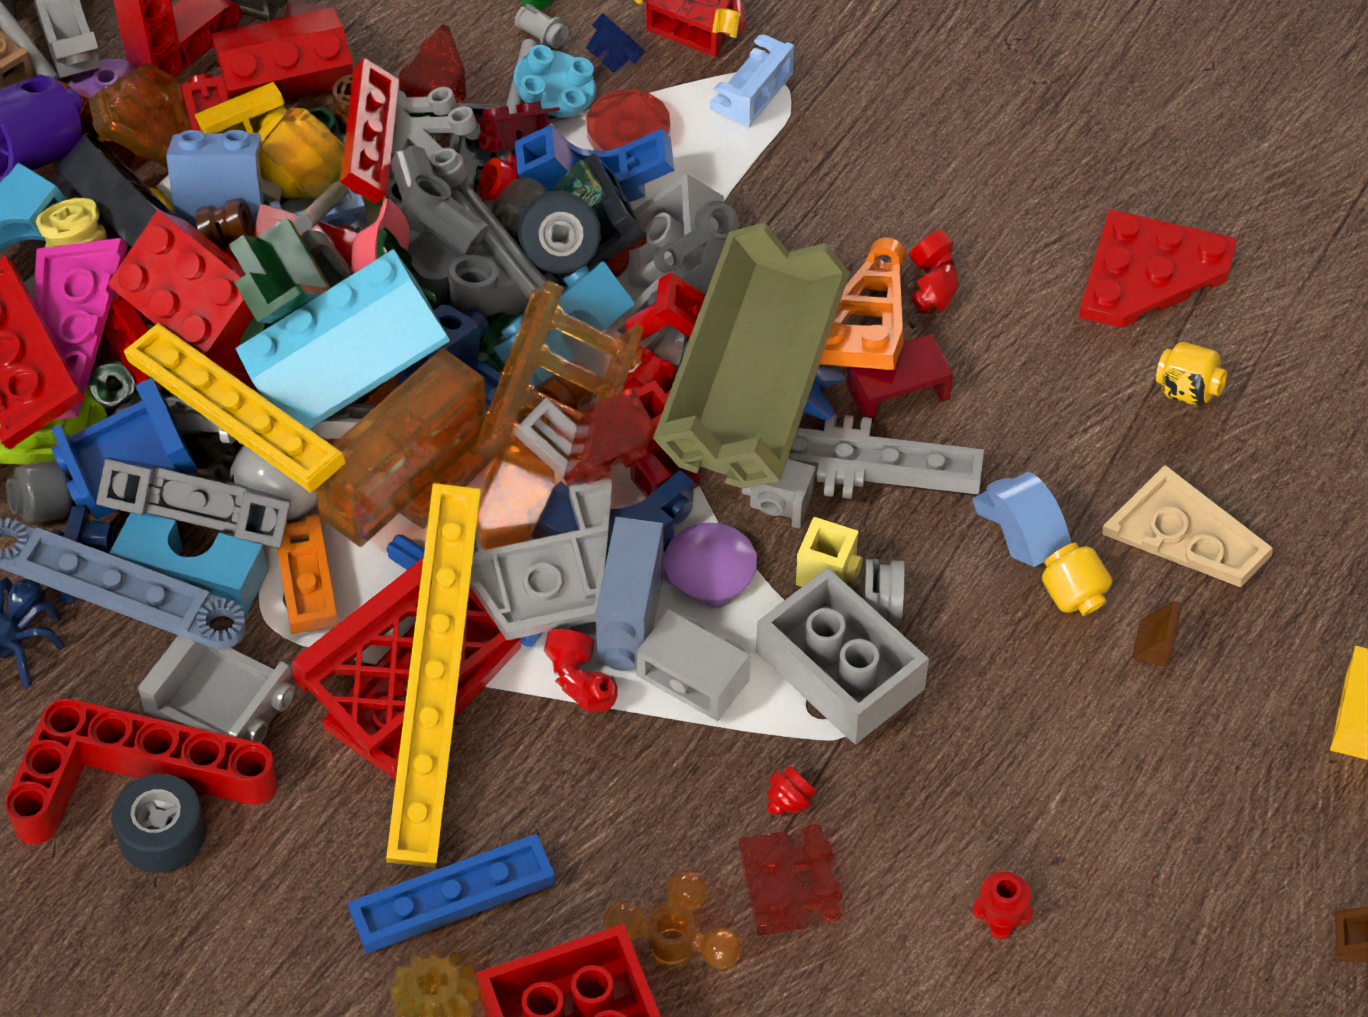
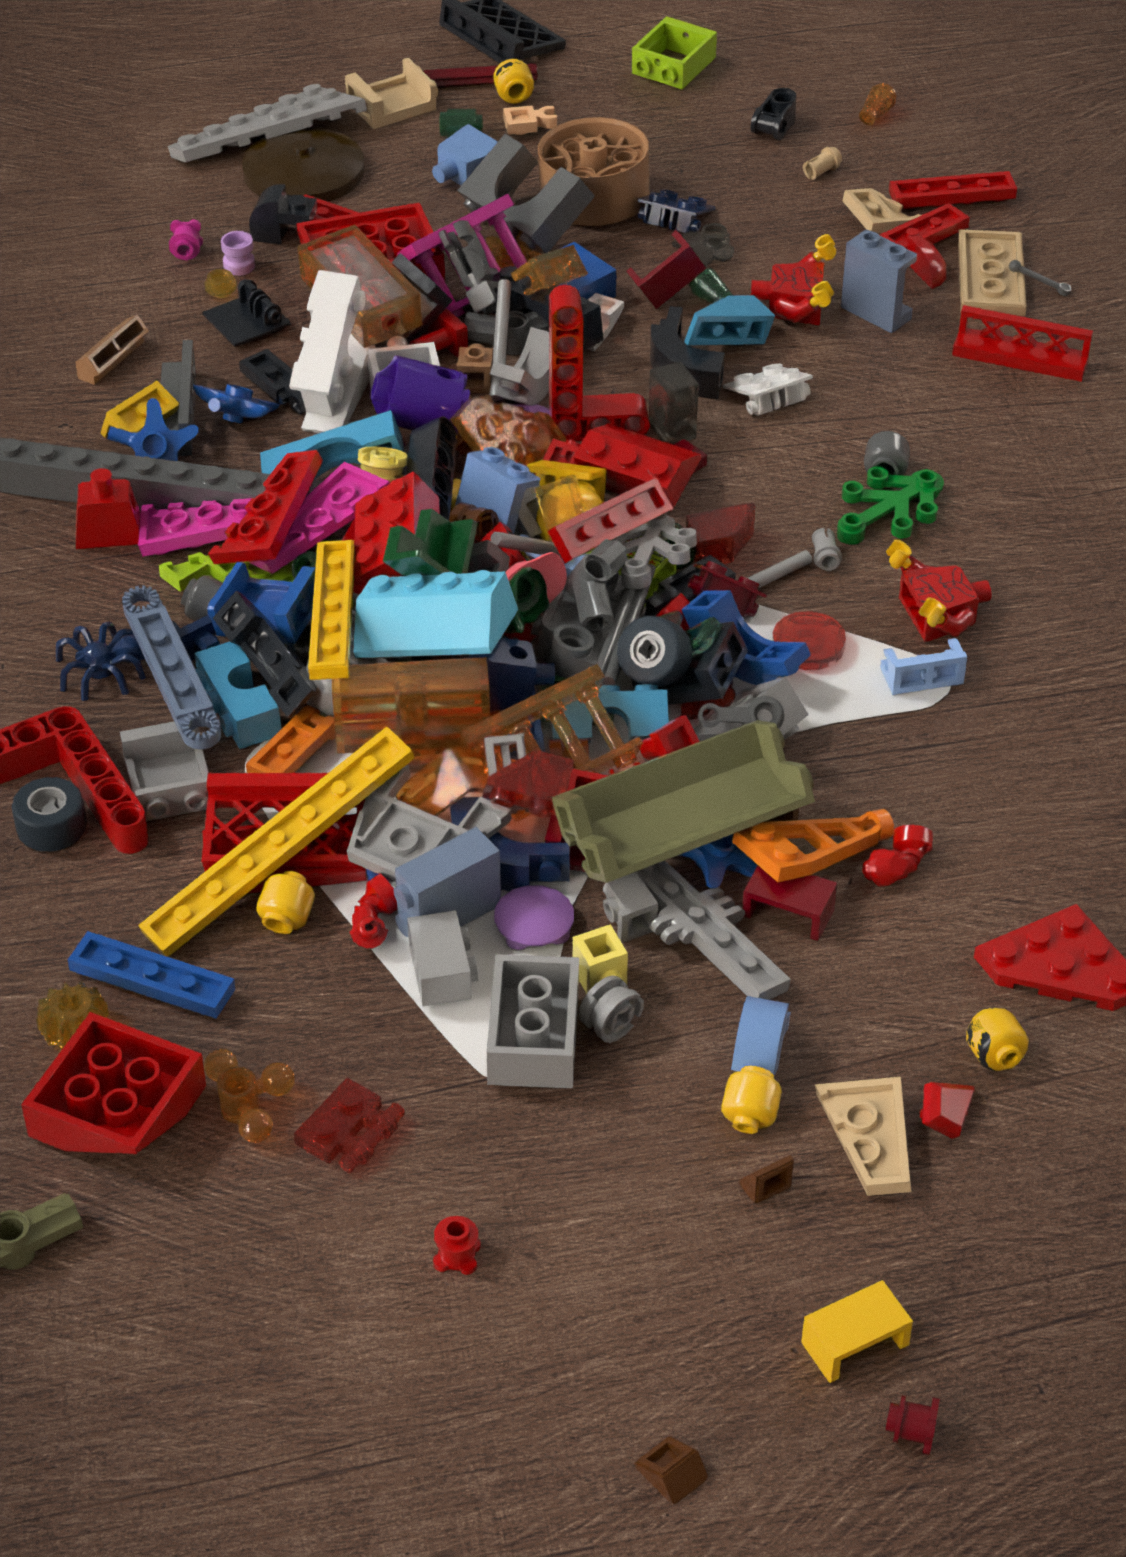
camera: 45 degrees right, 10 degrees down
medium azure dish [513,45,596,117] -> none
clear blue tile [586,13,646,73] -> none
red plate [767,764,817,815] -> none
none -> yellow head [256,871,315,934]
none -> red piece [920,1082,975,1139]

